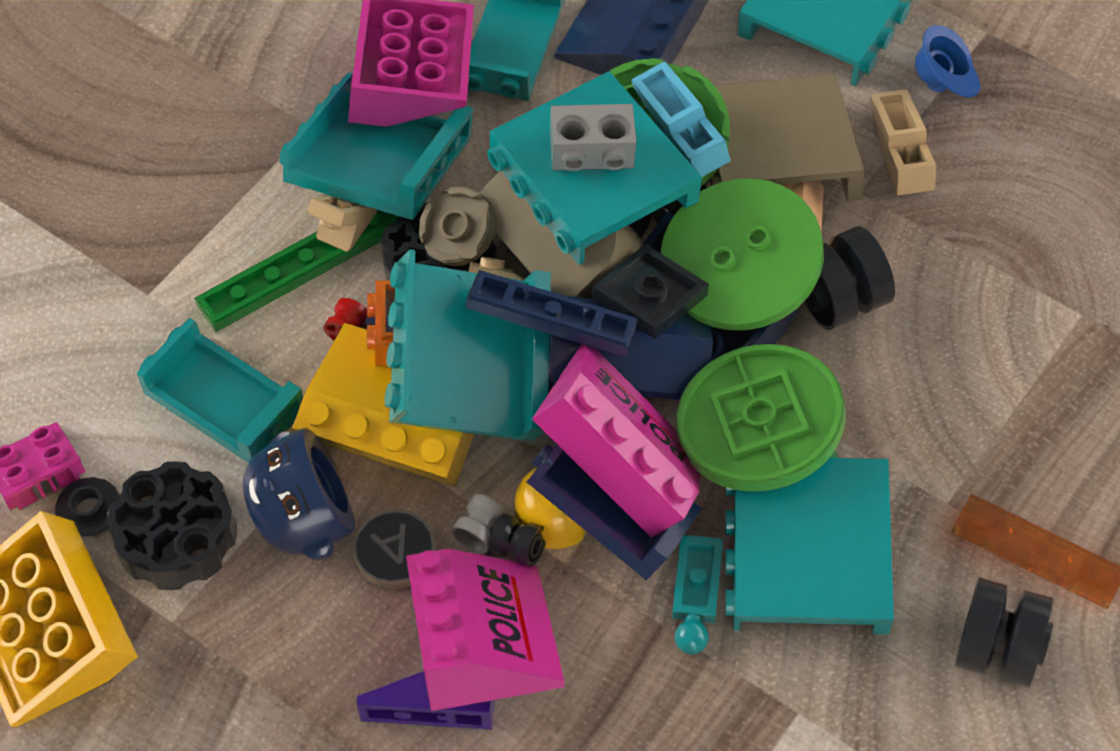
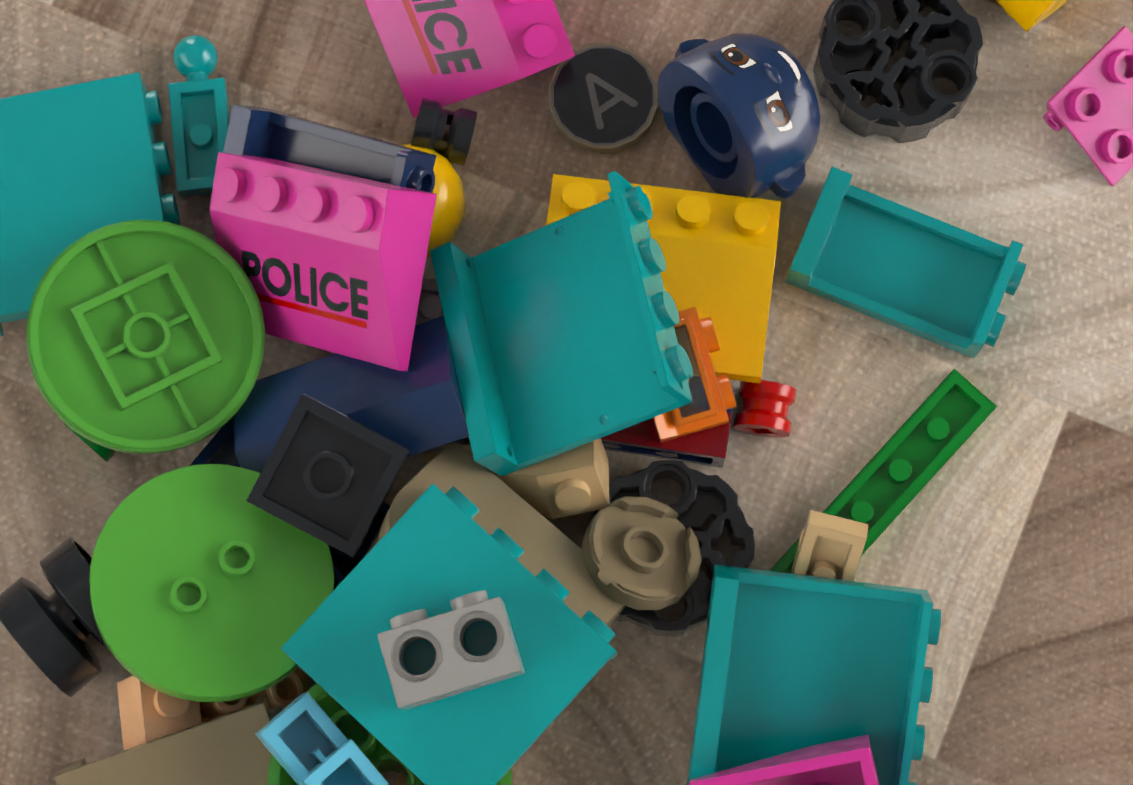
camera: 165 degrees right, 20 degrees up
black piece [55,477,120,537] -> none
light grey wheel [451,494,508,553] -> none
dark blue plate [465,270,638,357] -> none

